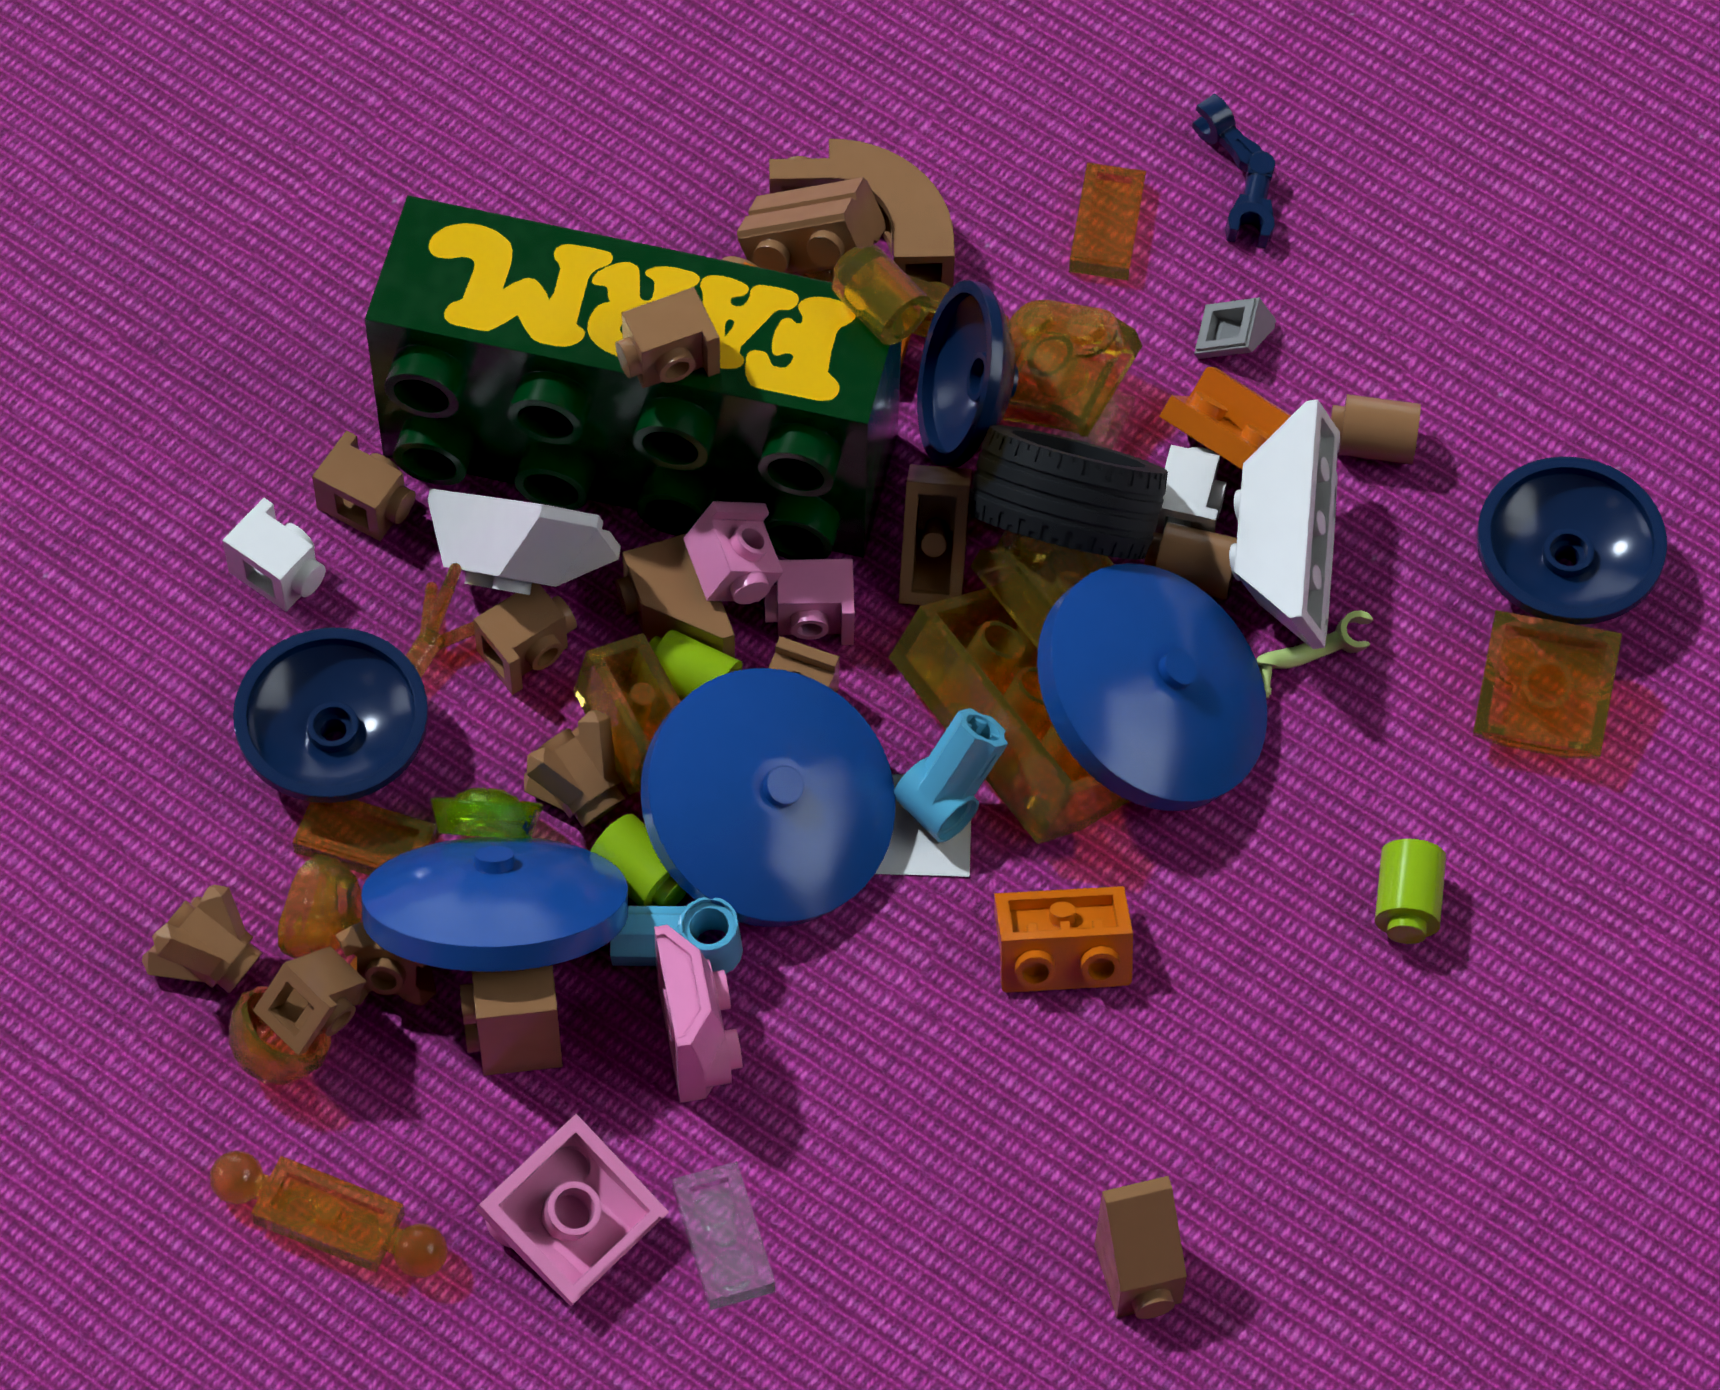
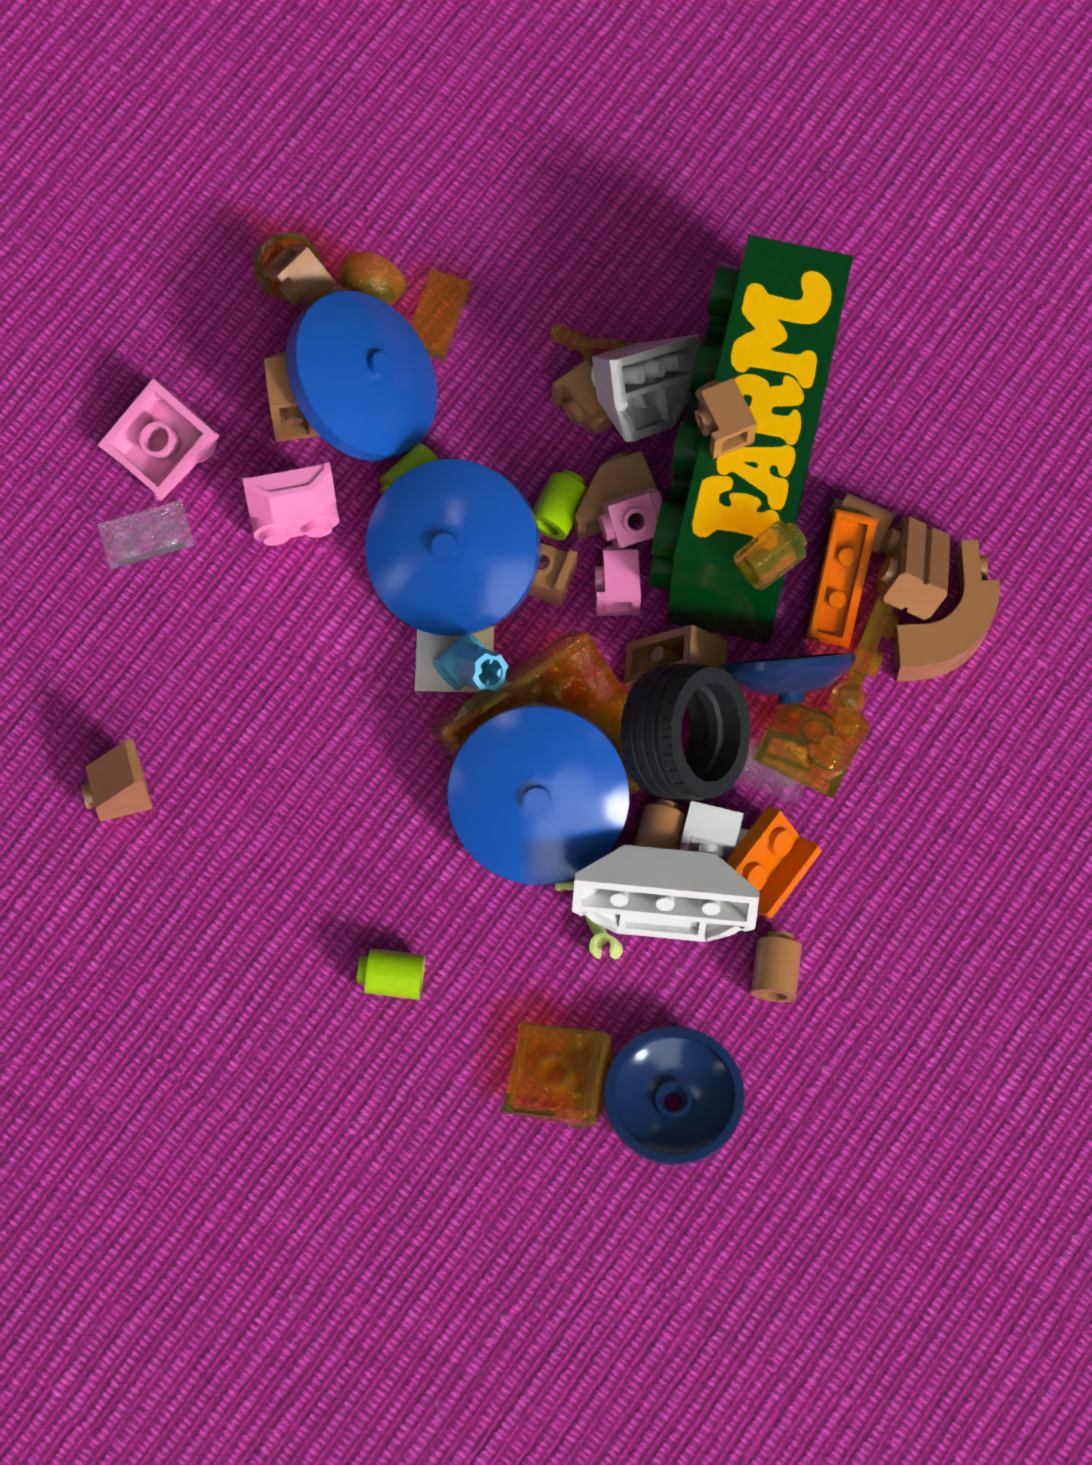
camera: 90 degrees right, 10 degrees up
medium nougat rock [142,885,263,994] -> none
clear yellow plate [210,1150,448,1278] -> none
white brick [222,498,326,612] -> none
dark blue dish [233,627,428,803] -> none
medium nougat brick [312,430,416,541] -> none
clear neon green hat [429,788,543,838] -> none
medium nougat rock [524,710,626,828] -> none
clear yellow brick [573,633,681,795] -> none
medium azure piece [610,897,743,974] -> none
orange bracket [994,886,1133,993] -> none
clear yellow tile [1069,162,1146,280] -> none
dark blue piece [1192,93,1275,248] -> none
light grey slope [1194,297,1276,359] -> none

